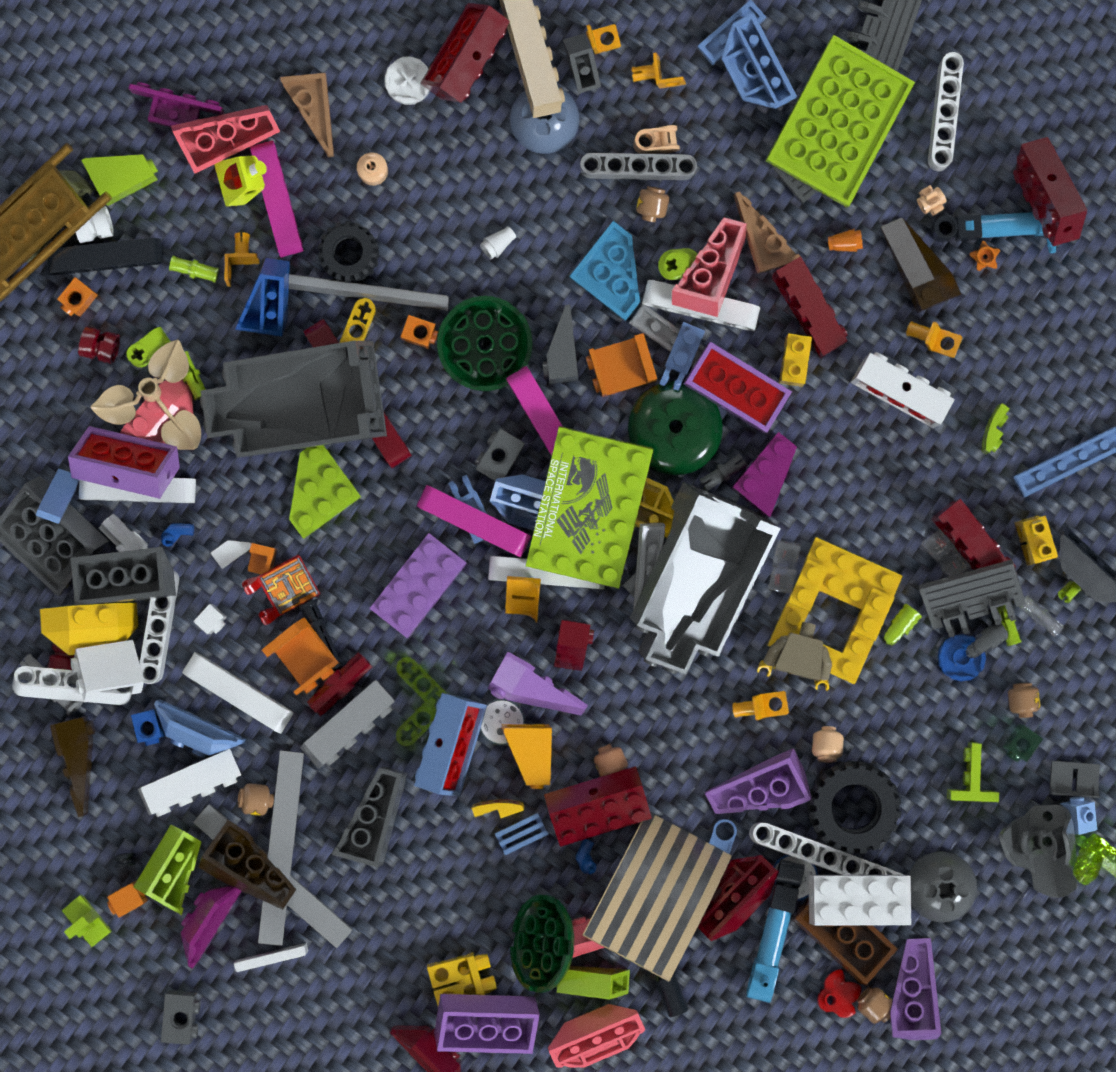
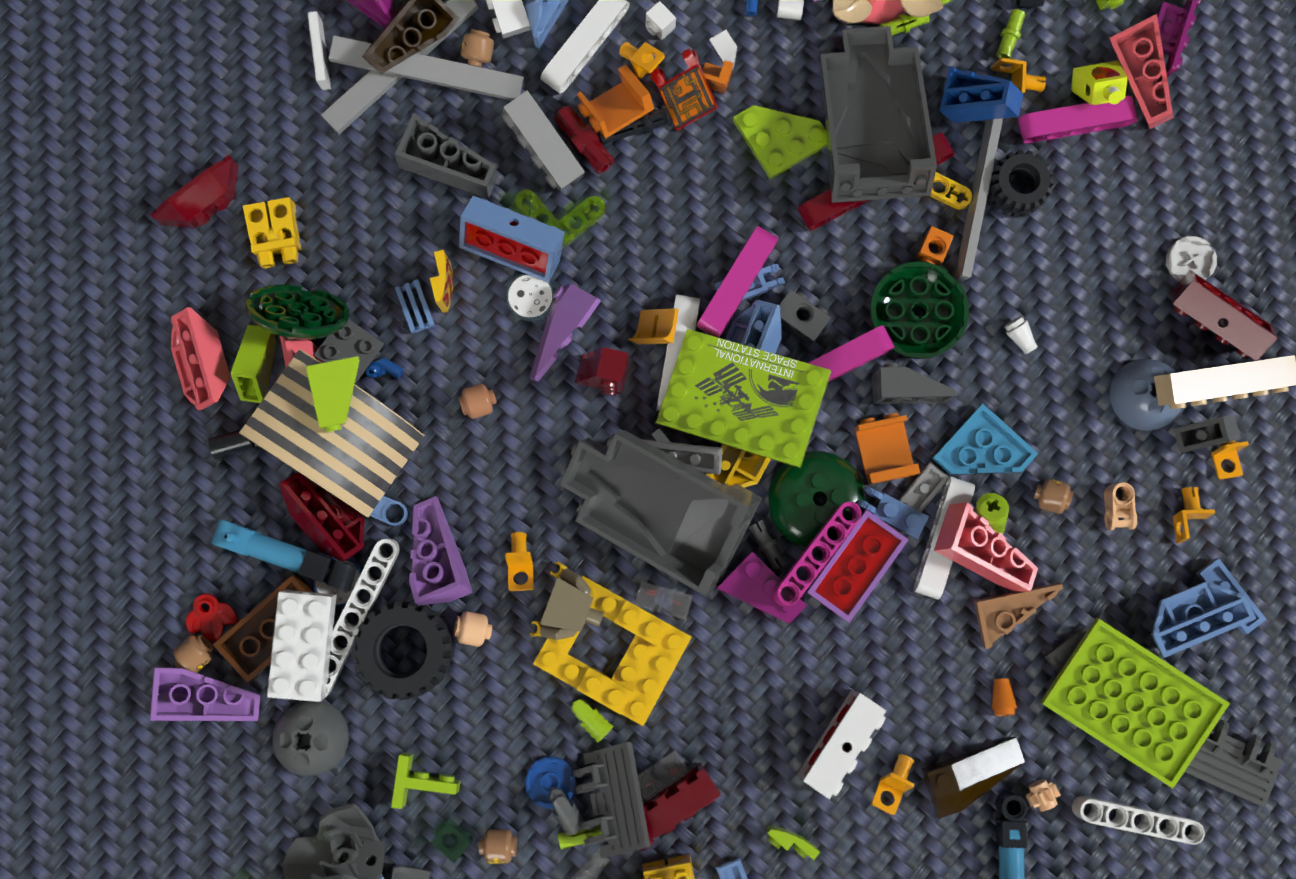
camera: 95 degrees right, 5 degrees down
medium nougat wing [280,73,334,157] -> none
light nougat head [357,152,388,186] -> none
medium lavender brick [369,533,467,638] -> none
medium lavender brick [434,994,540,1054] -> none
light orange slope [501,724,552,789] -> none
dark red brick [544,766,652,847] -> none
light grey beam [580,153,697,180] -> none
dark red wedge [772,256,848,358] -> none
yellow brick [779,333,812,387] -> none
orange plate [970,241,1000,271] -> none
none -> lime slope [306,356,359,433]
none -> dark grey hinge [314,319,384,384]
none -> light orange bracket [619,42,665,79]
none -> dark pink beam [773,502,861,607]

